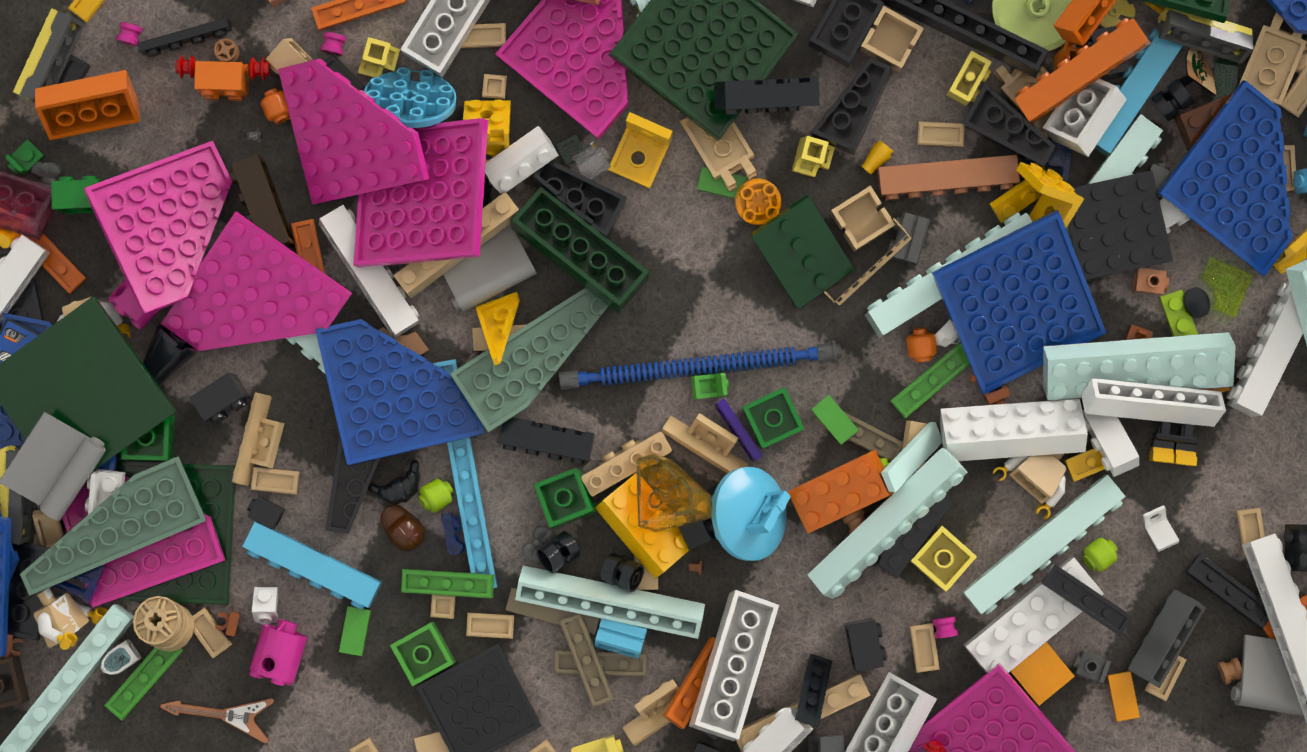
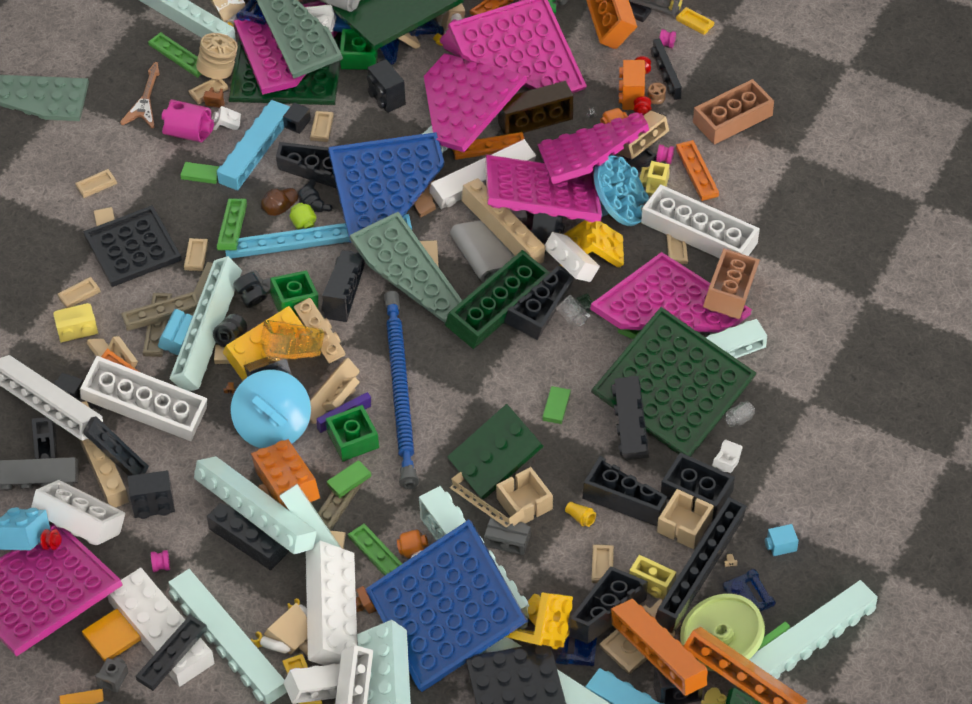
camera: 90 degrees right, 35 degrees down
rock [100,639,142,675] -> none
black cone [143,323,198,386] -> none
tan bracket [232,392,285,486] -> none
bright green brick [390,621,456,686] -> none
tan tile [430,594,456,619] -> none
clear blue plate [441,512,465,555] -> none
yellow wing [475,292,520,365] -> none
tan tile [482,74,507,100] -> none
yellow bracket [608,112,673,189] -> none
tan tile [680,117,757,192] -> none
bright green bracket [690,373,729,399] -> none
light orange tile [735,178,781,225] -> none
light yellow brick [792,136,835,178] -> none
nougat brick [877,155,1020,201] -> none
tan tile [909,623,940,673] -> none
light yellow brick [910,525,977,592] -> none
white brick [1042,79,1127,157] -> none
lime head [1082,537,1118,572] -> none

